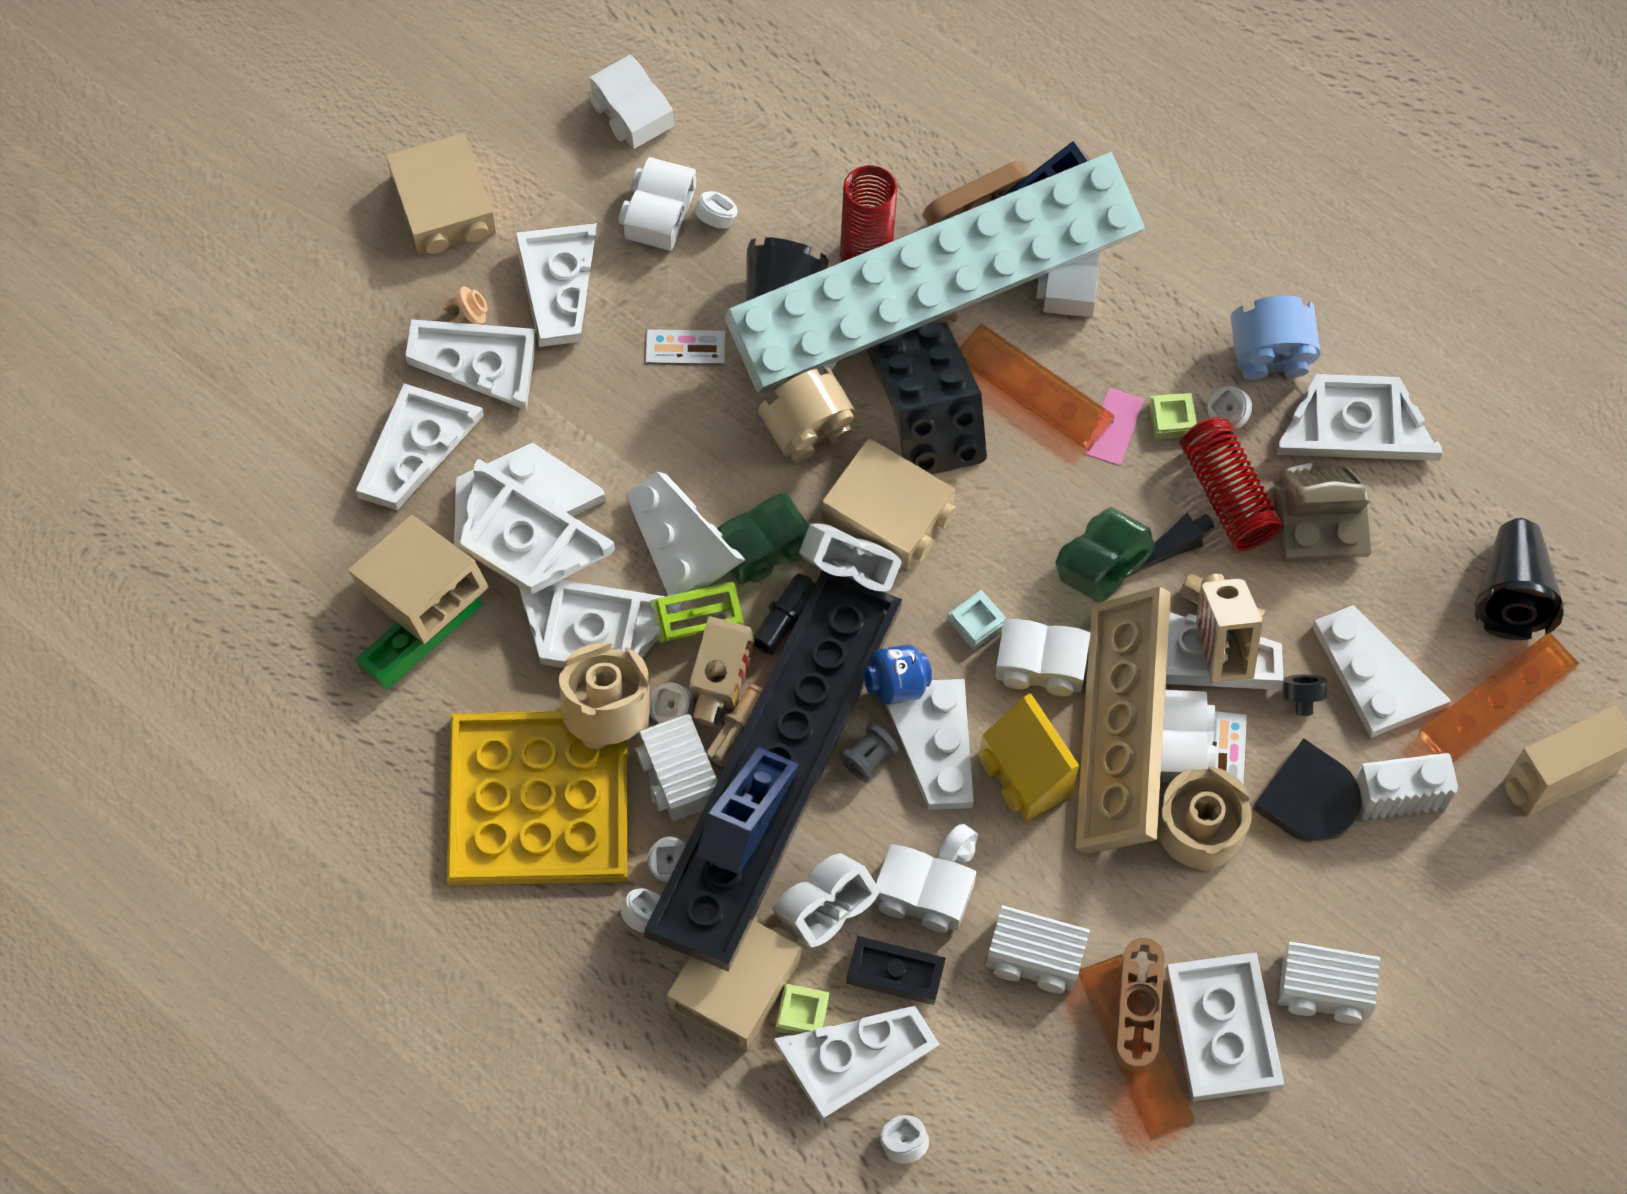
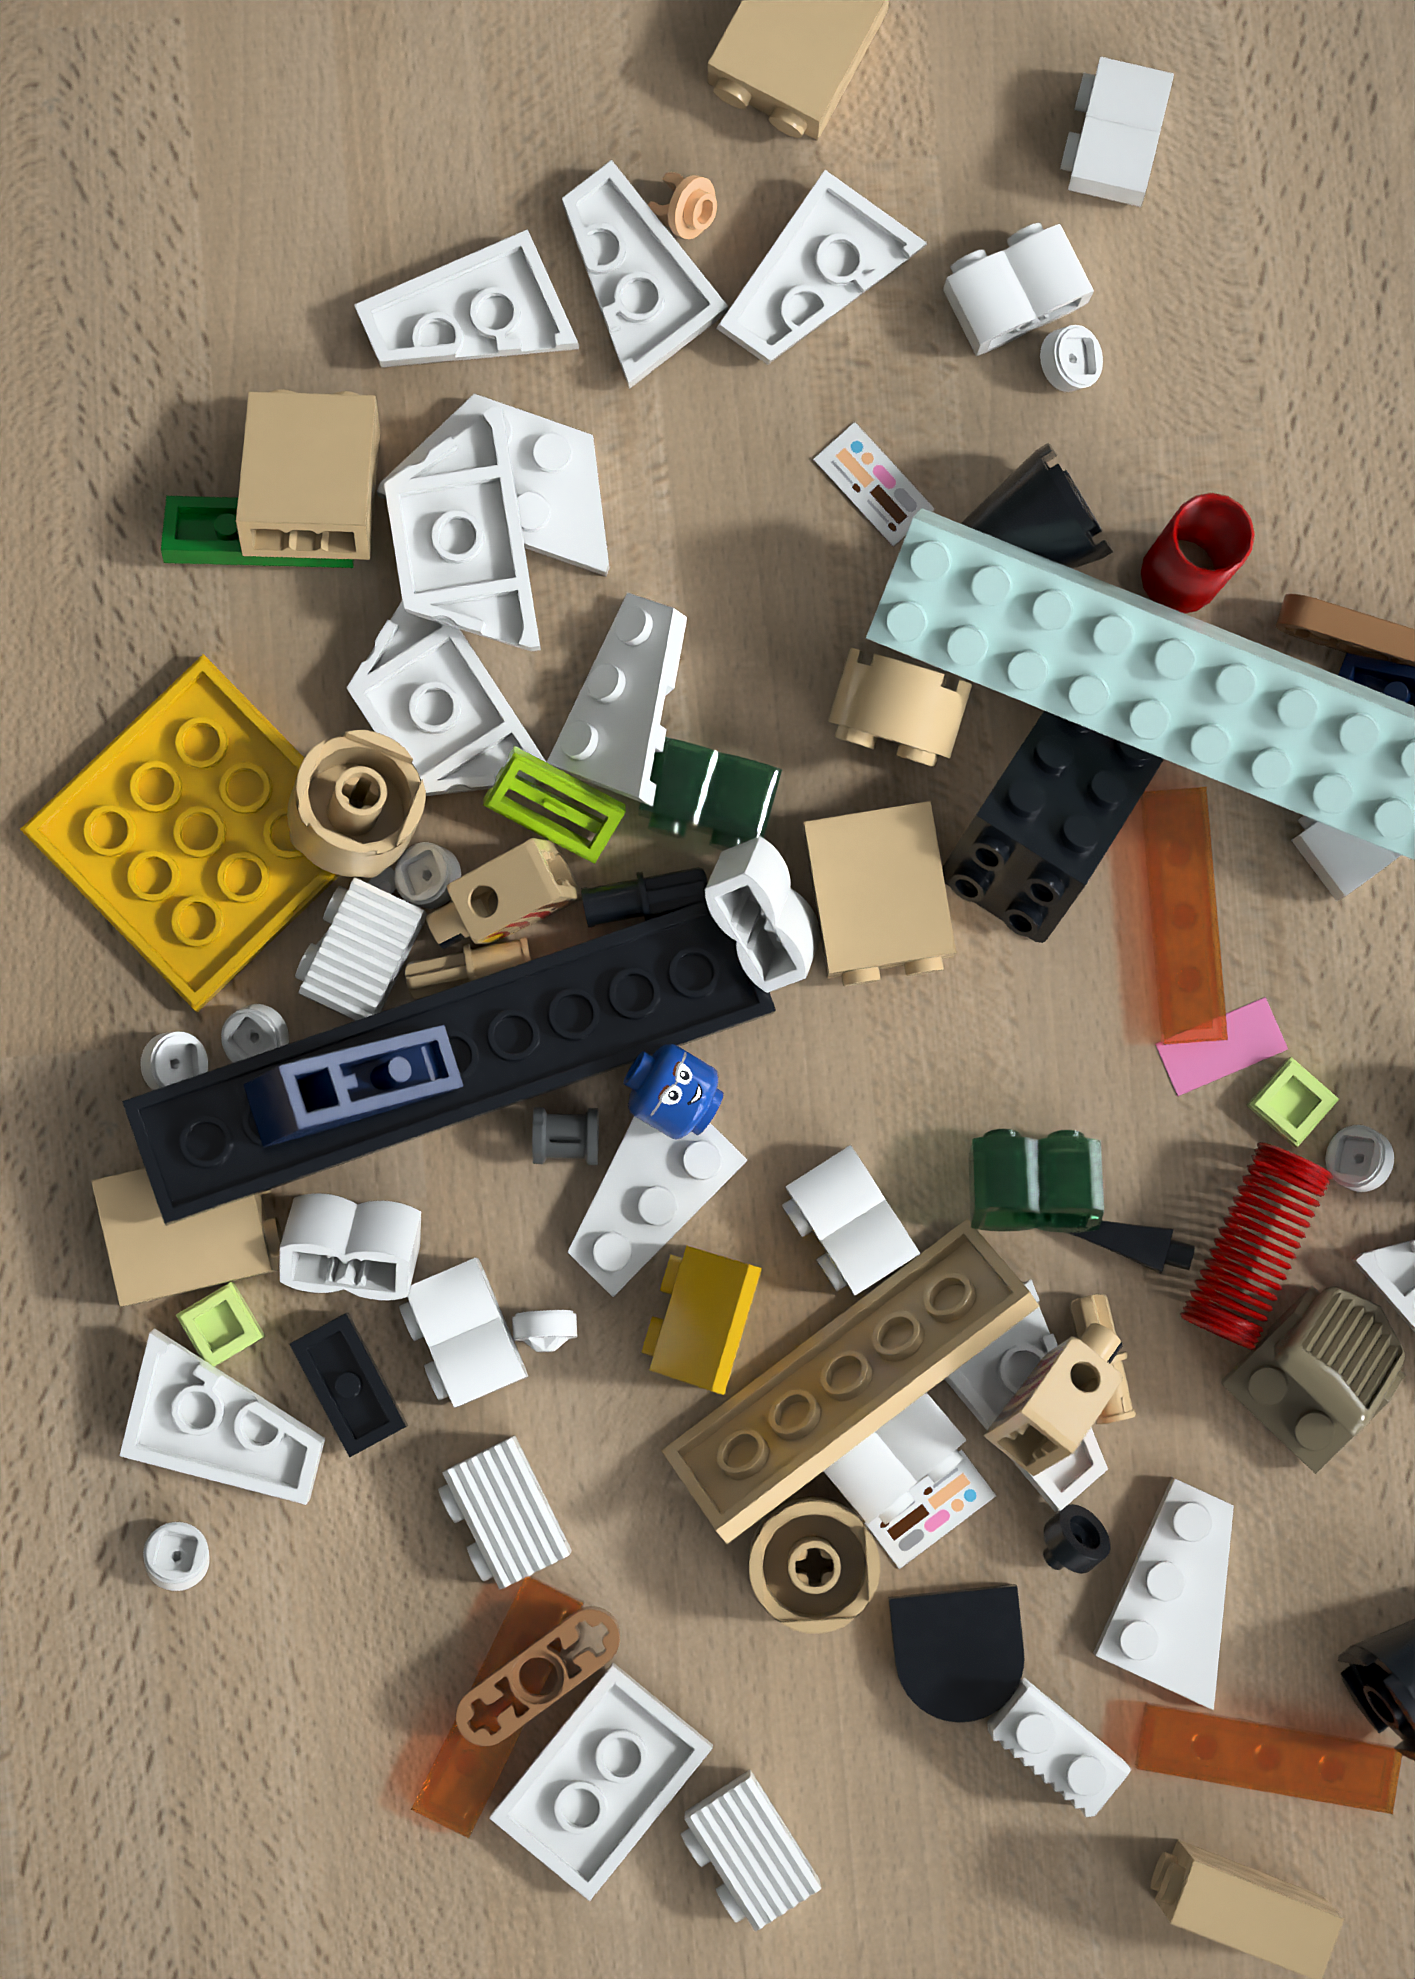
camera: 50 degrees right, 20 degrees up
light aqua tile [947,590,1007,651] -> none

